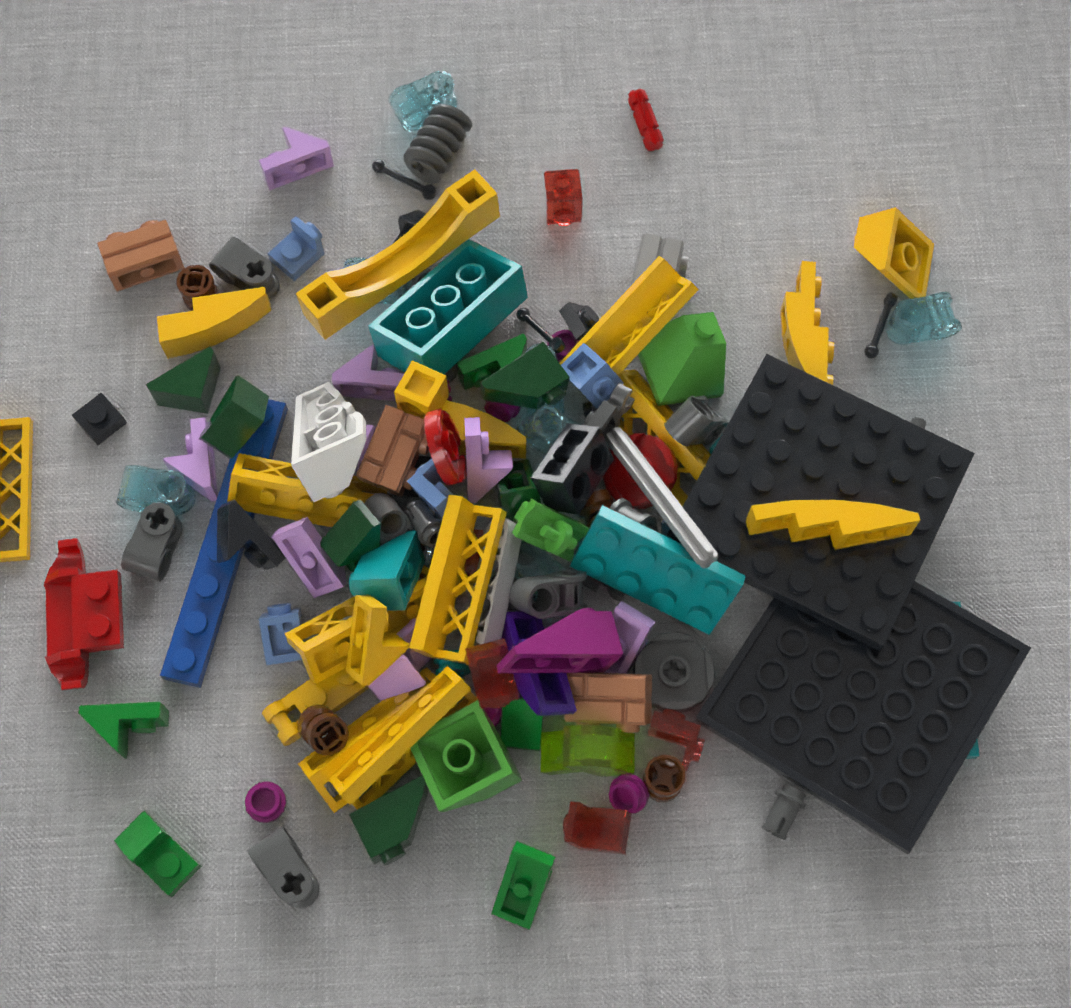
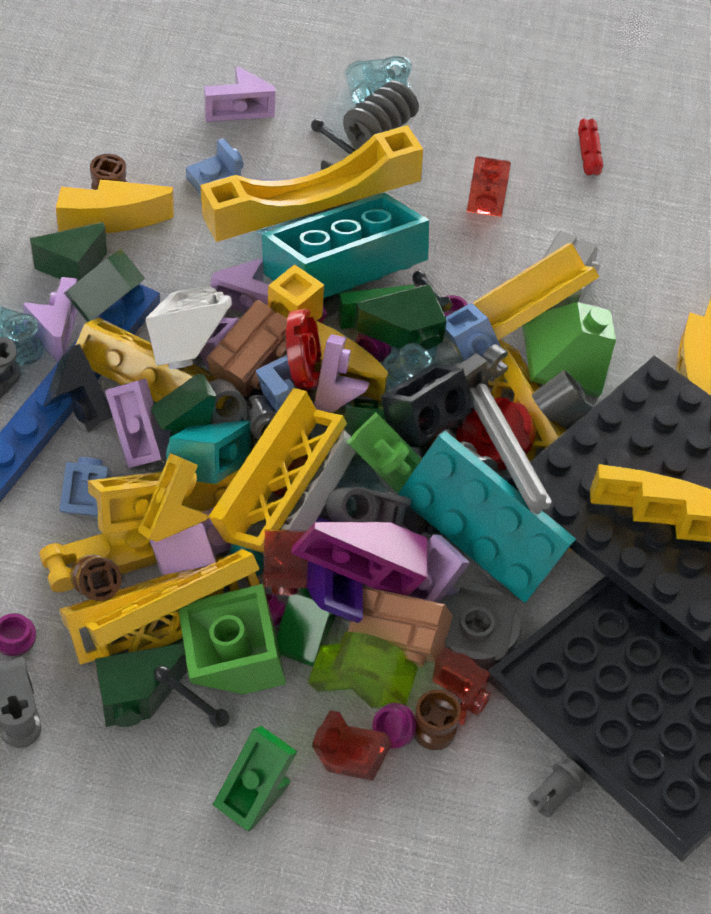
camera: 10 degrees right, 15 degrees down
nougat brick [97,219,185,292] -> none
dark grey piece [209,237,280,299] -> none
black plate [559,302,599,340] -> none
none -> black hinge [153,665,229,727]

